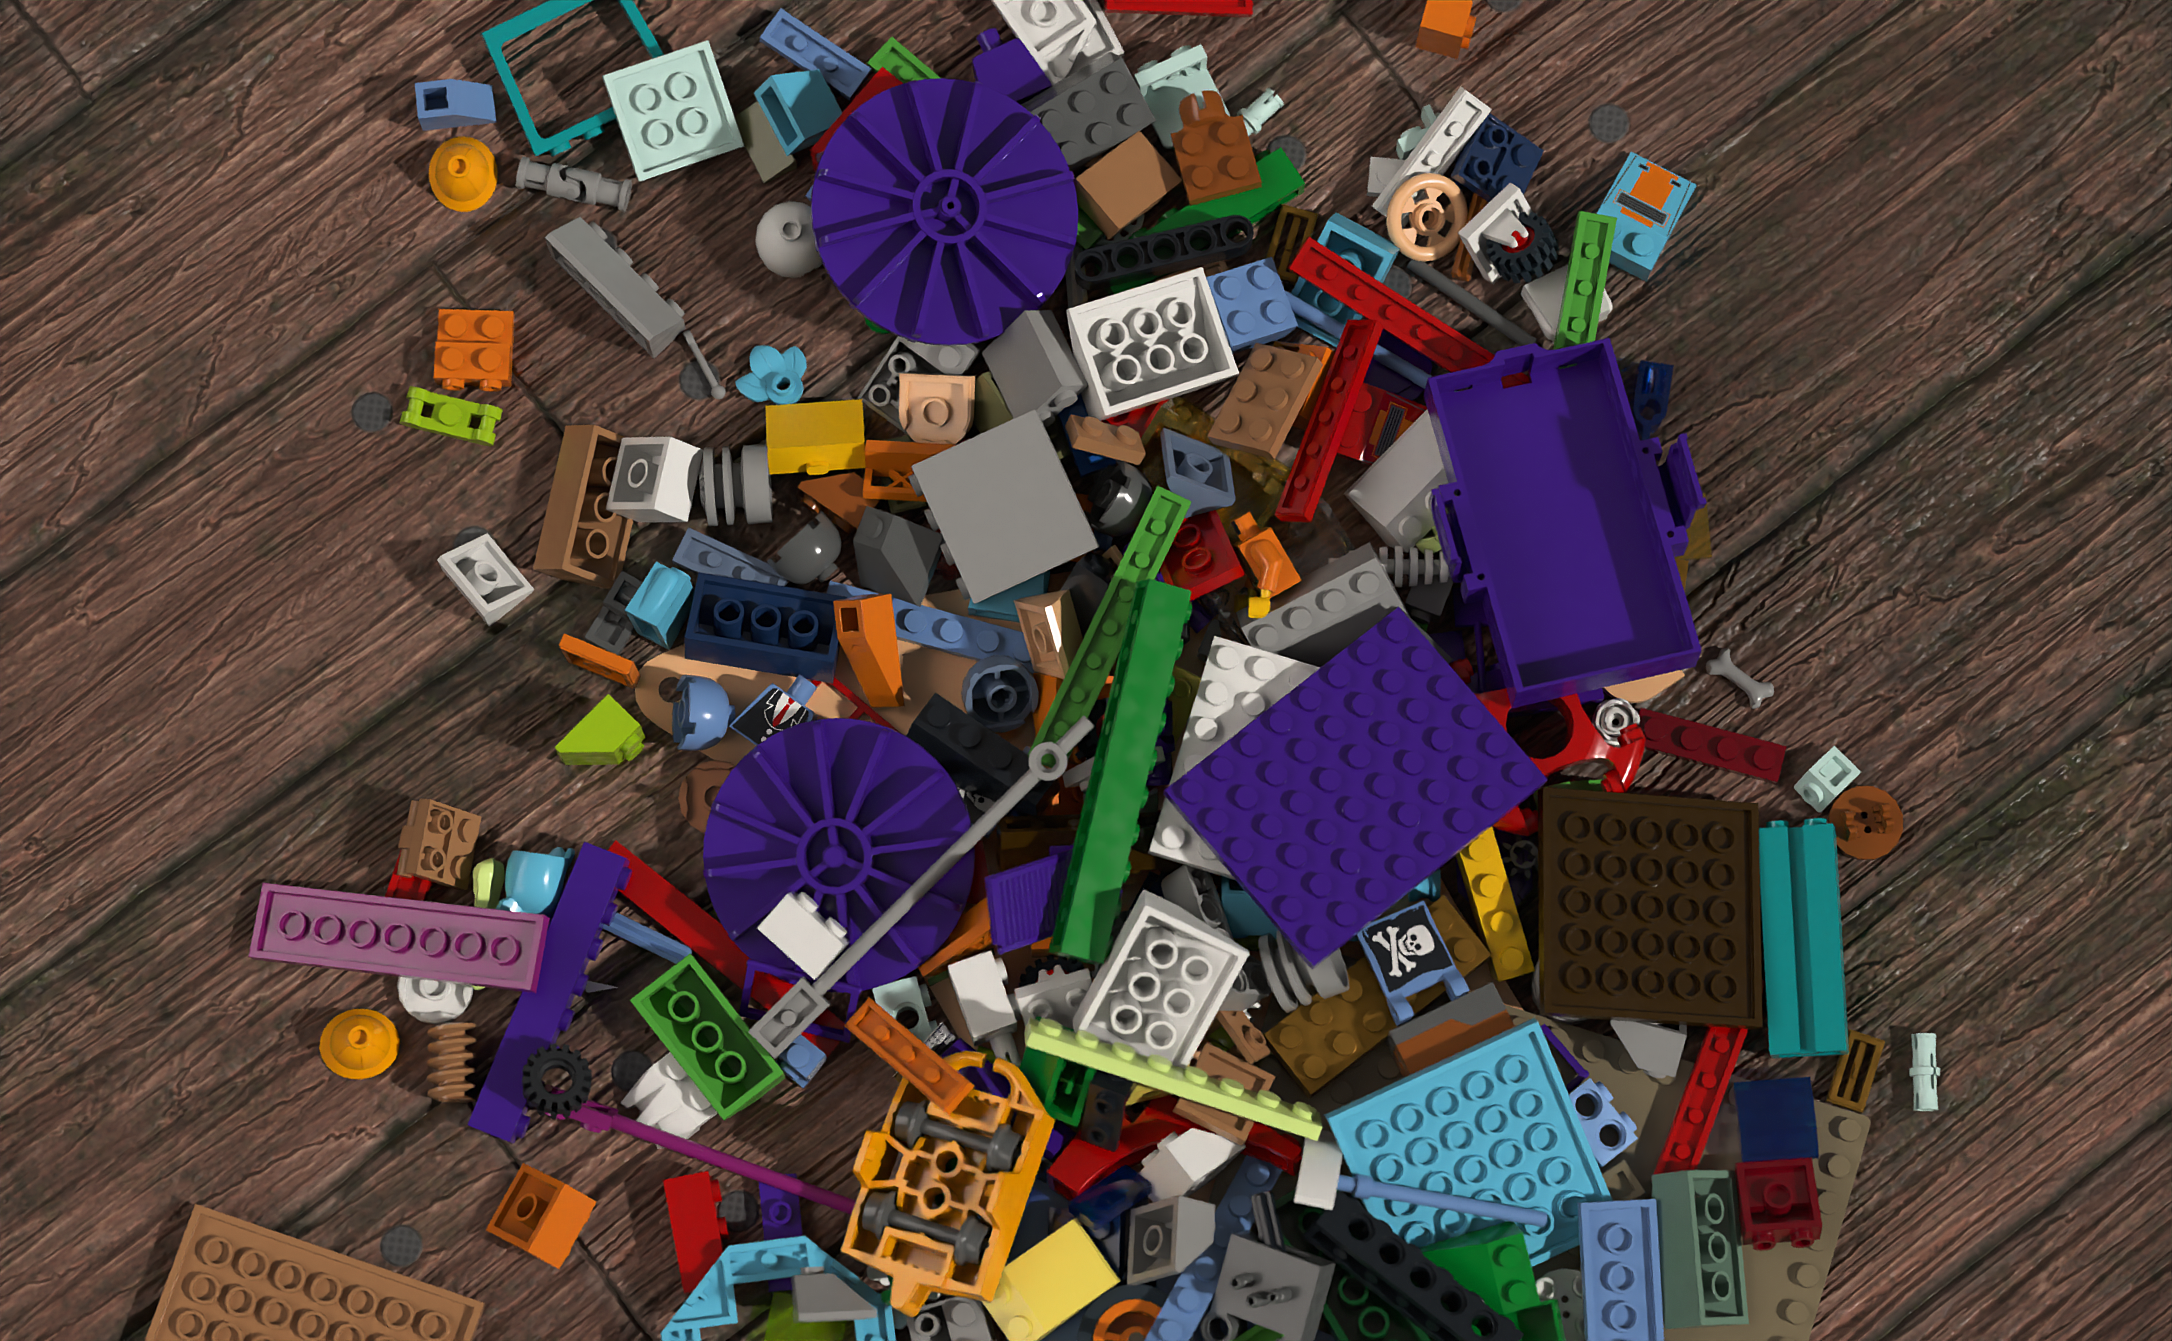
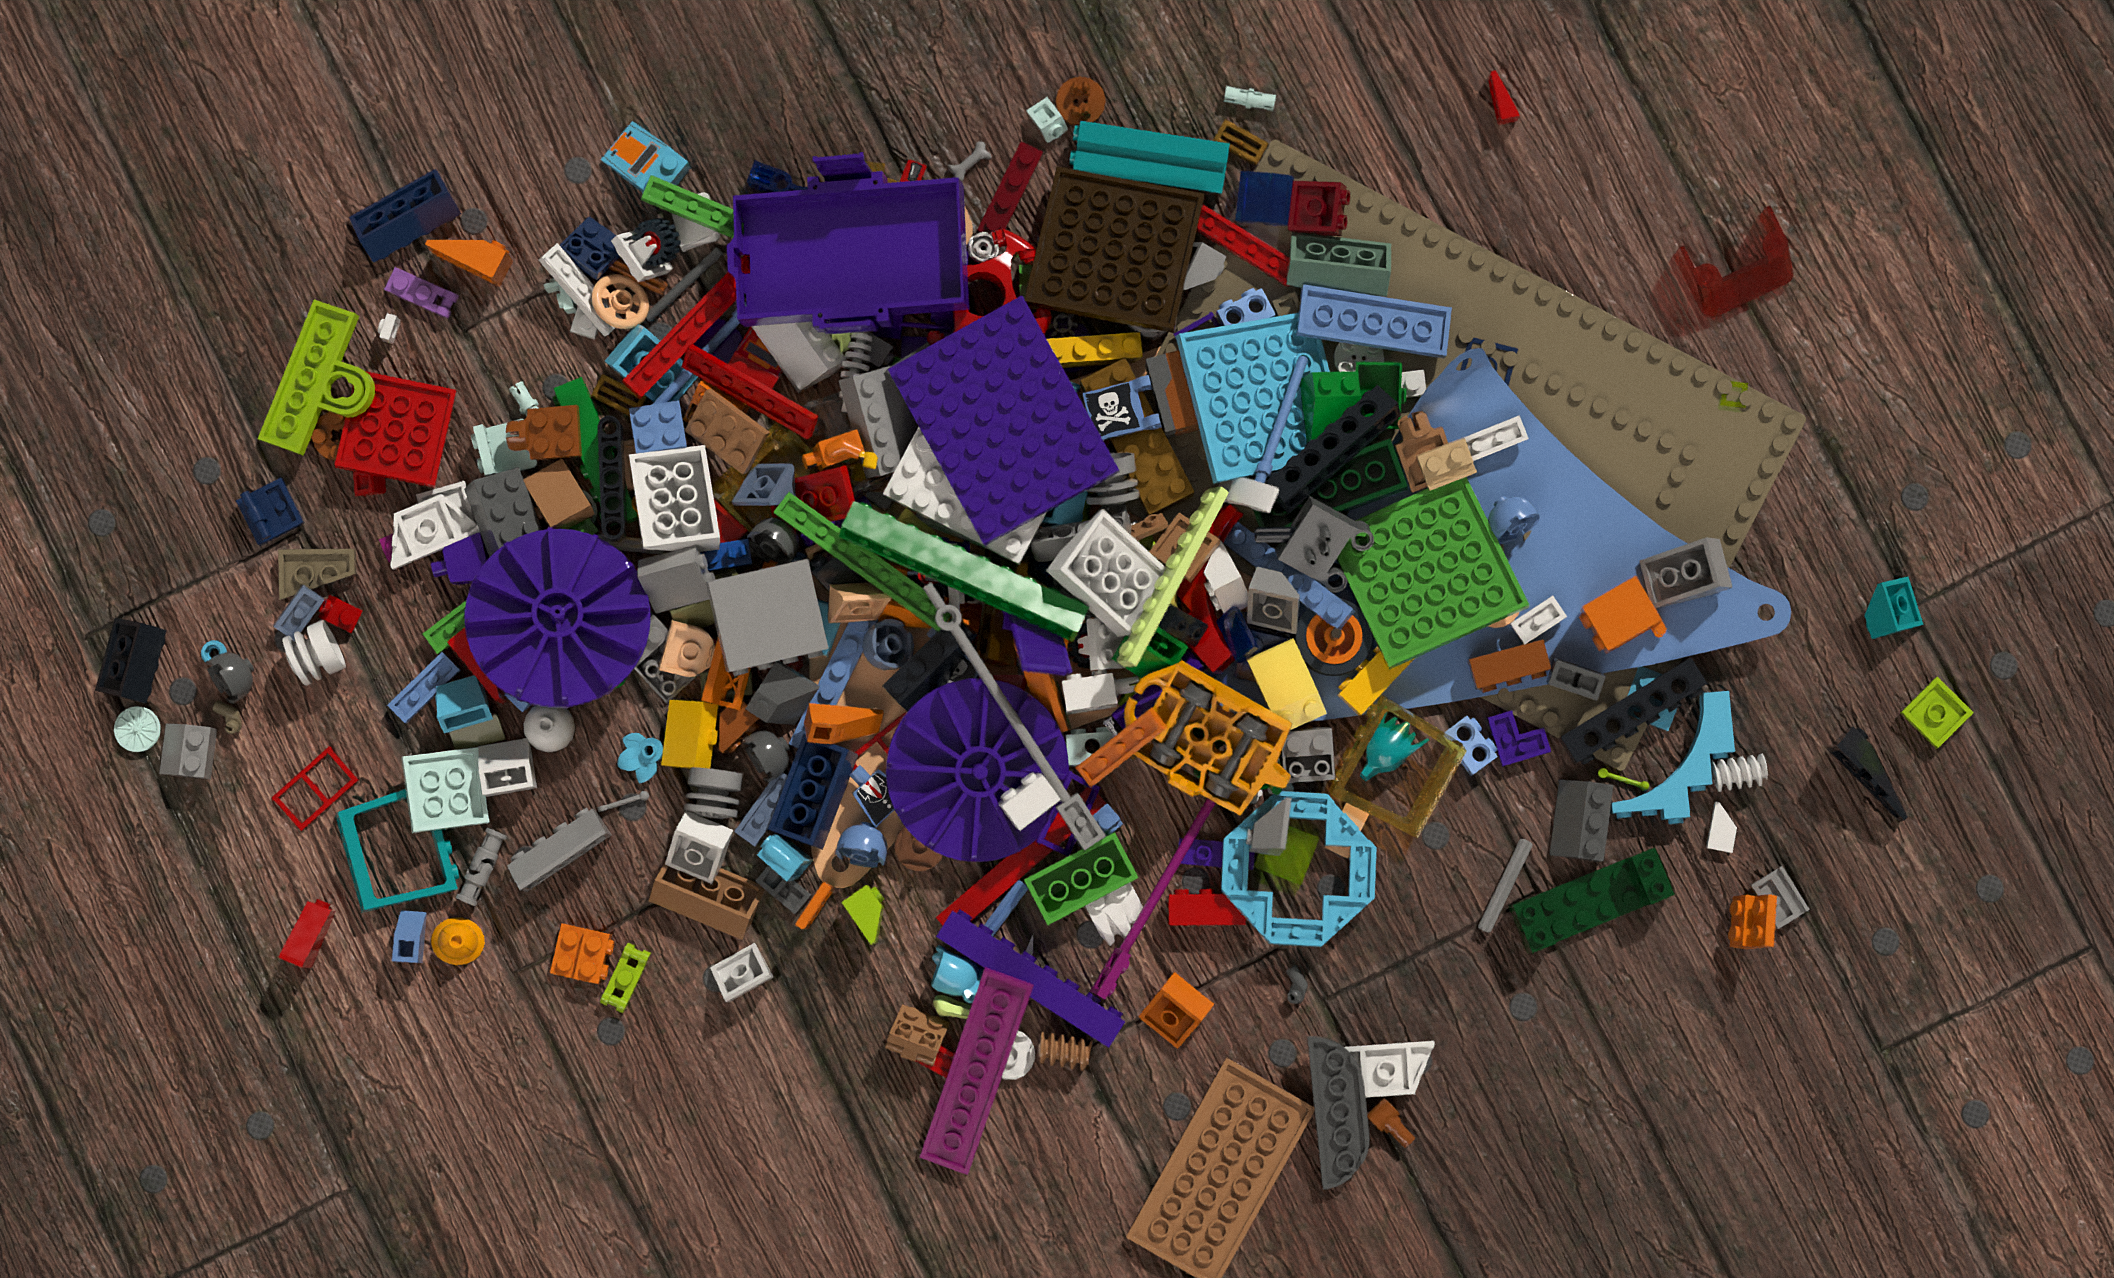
camera: 75 degrees left, 5 degrees up
light orange hat [319,1009,400,1079] -> none
black tyre [522,1043,592,1119] -> none
medium nougat plate [1065,414,1146,465] -> none
none -> white slope [478,738,537,797]
none -> sticker [900,159,927,182]

